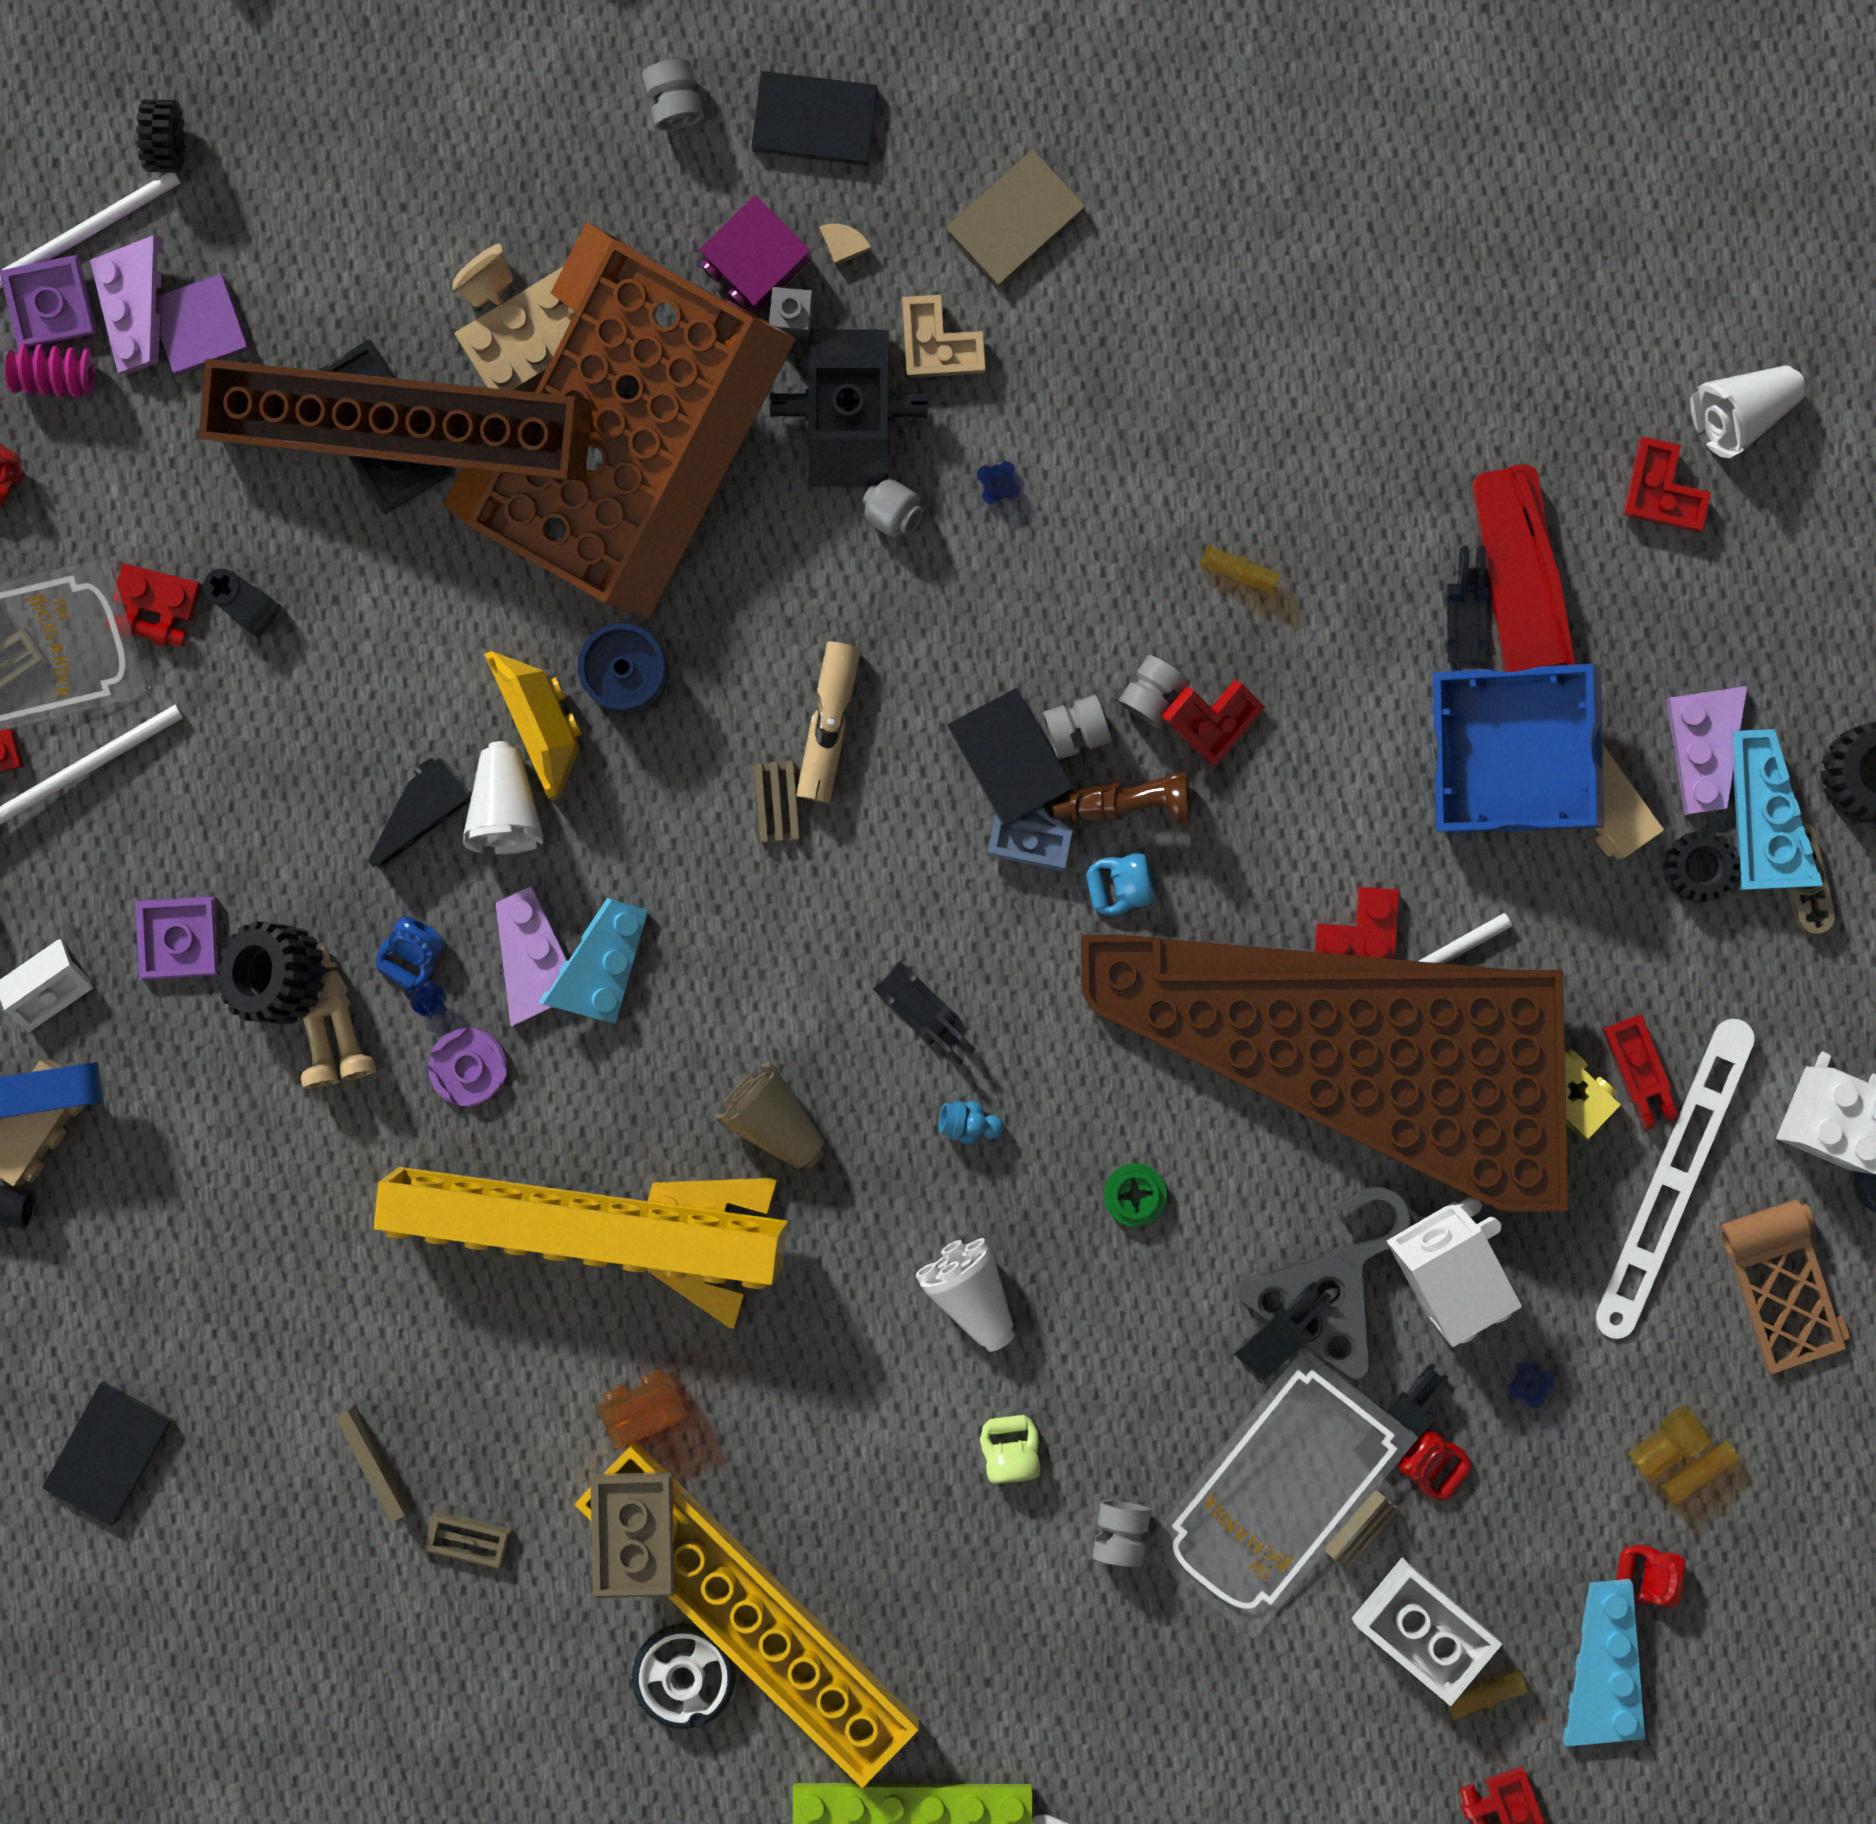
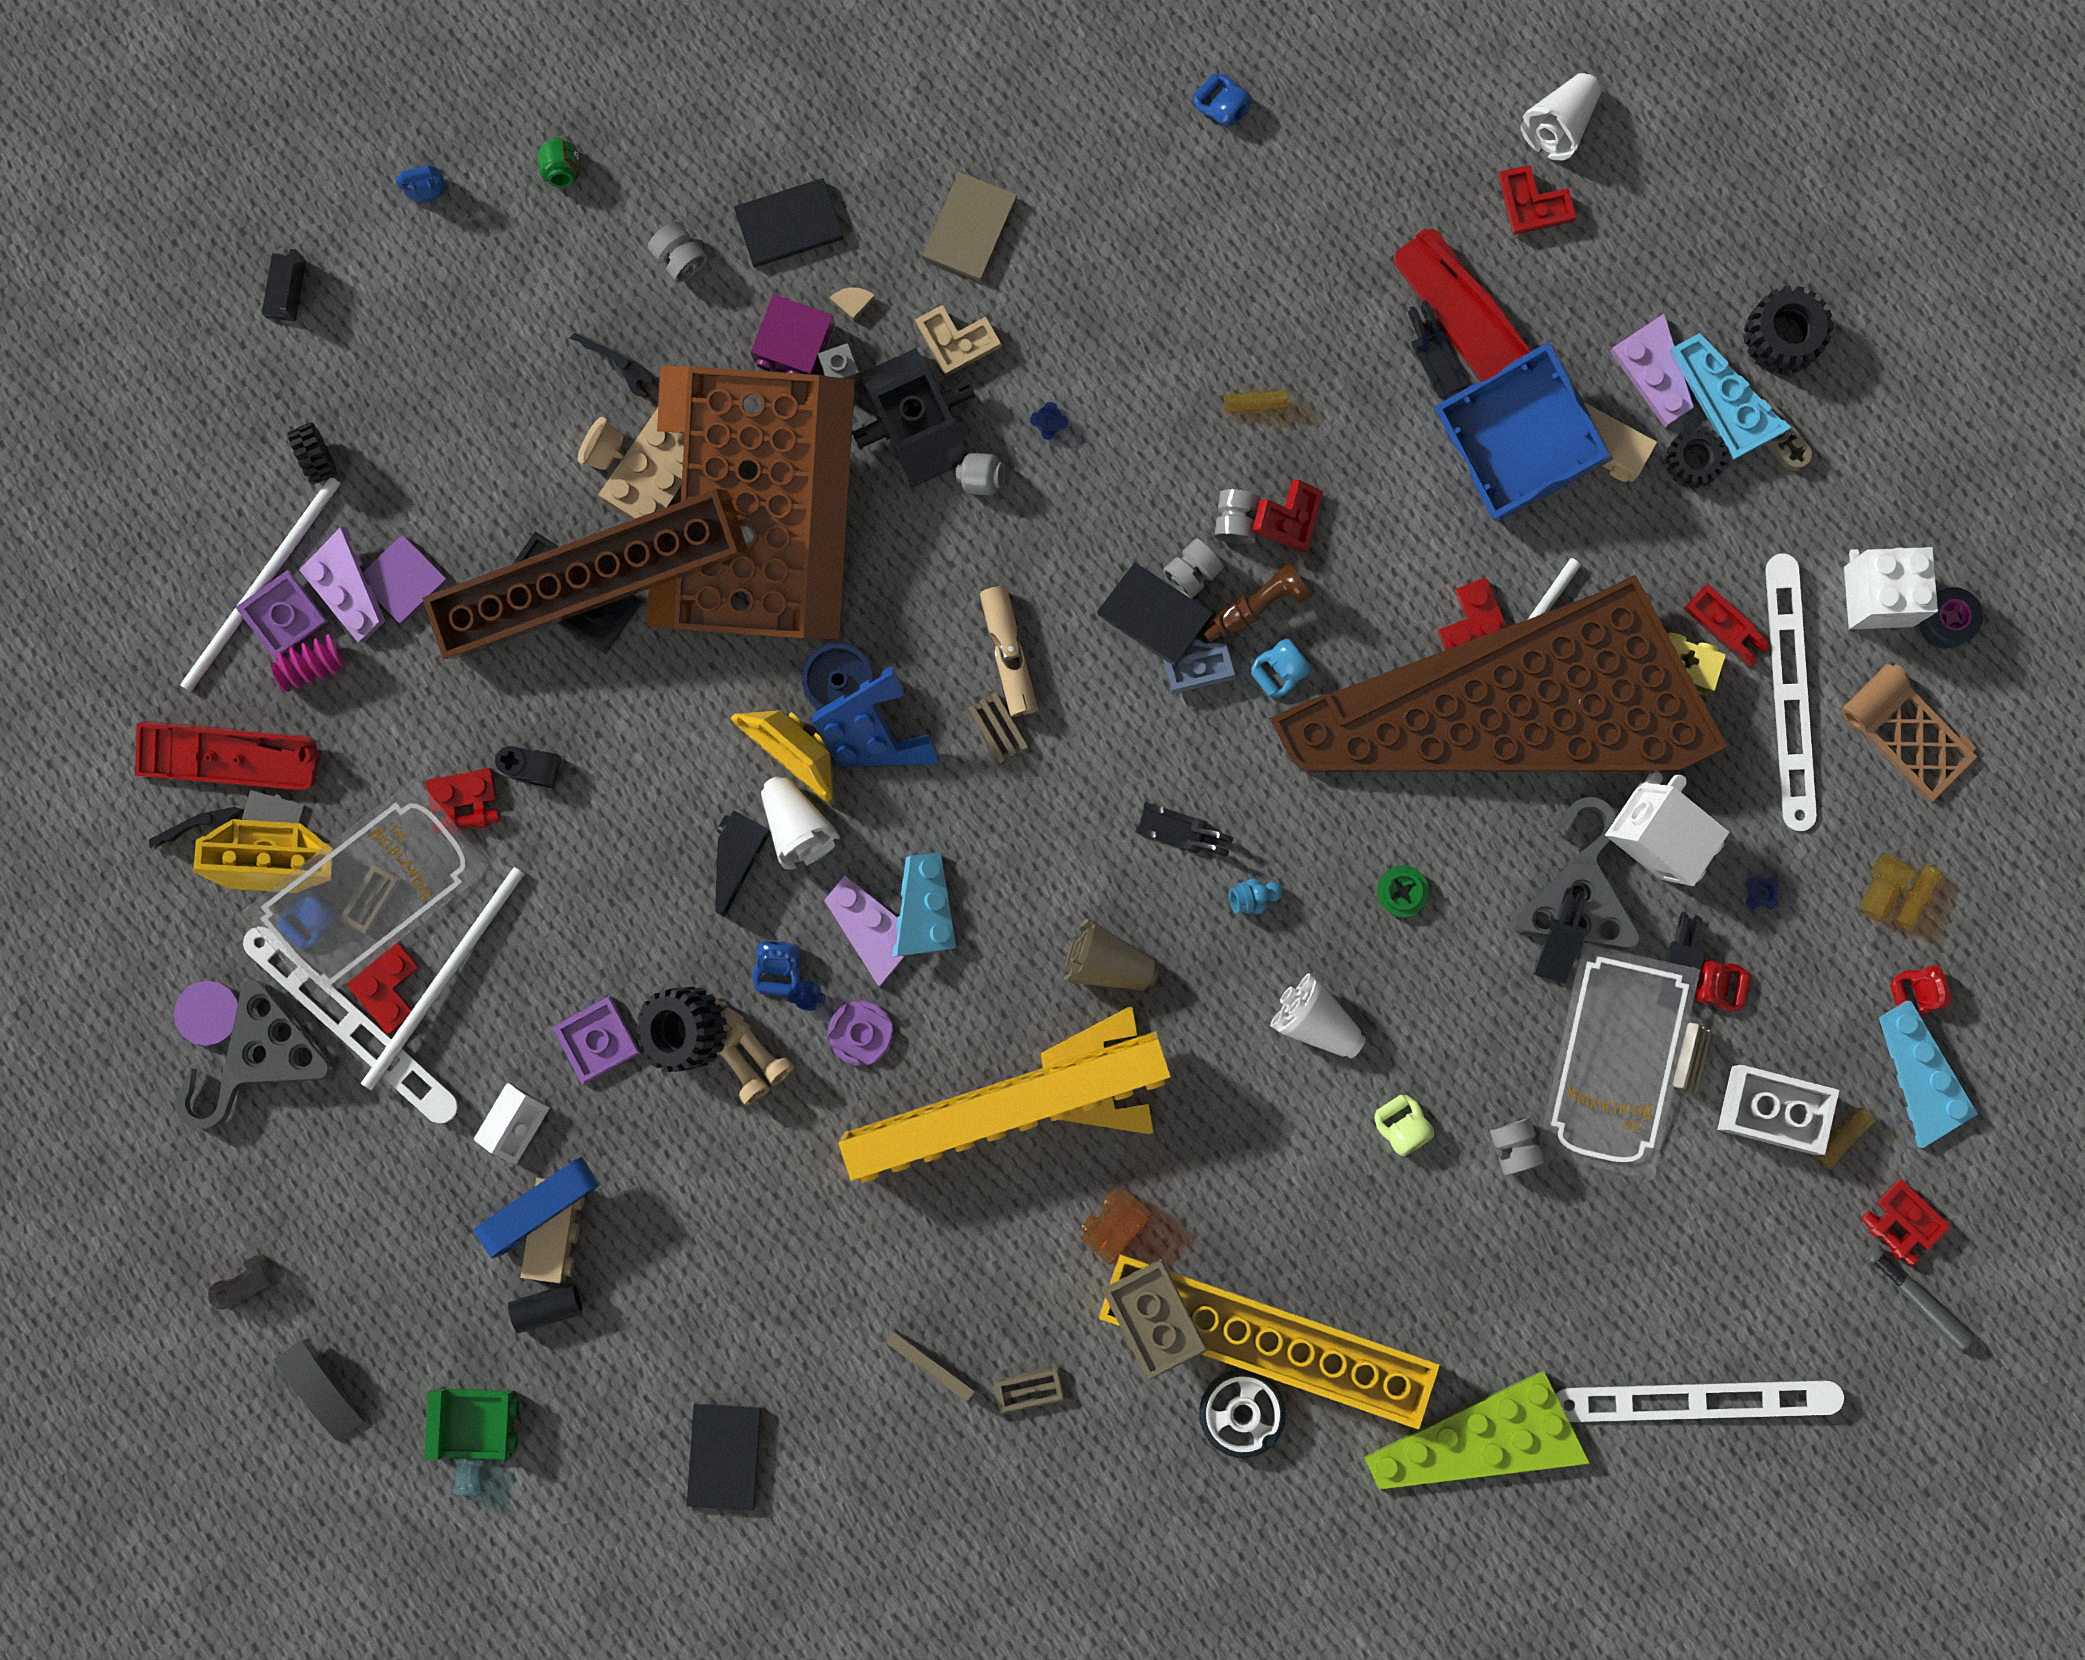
camera: 30 degrees left, 5 degrees down
none -> black arm [569,333,656,397]
none -> blue wing [812,666,939,767]
none -> blue piece [1193,73,1252,127]

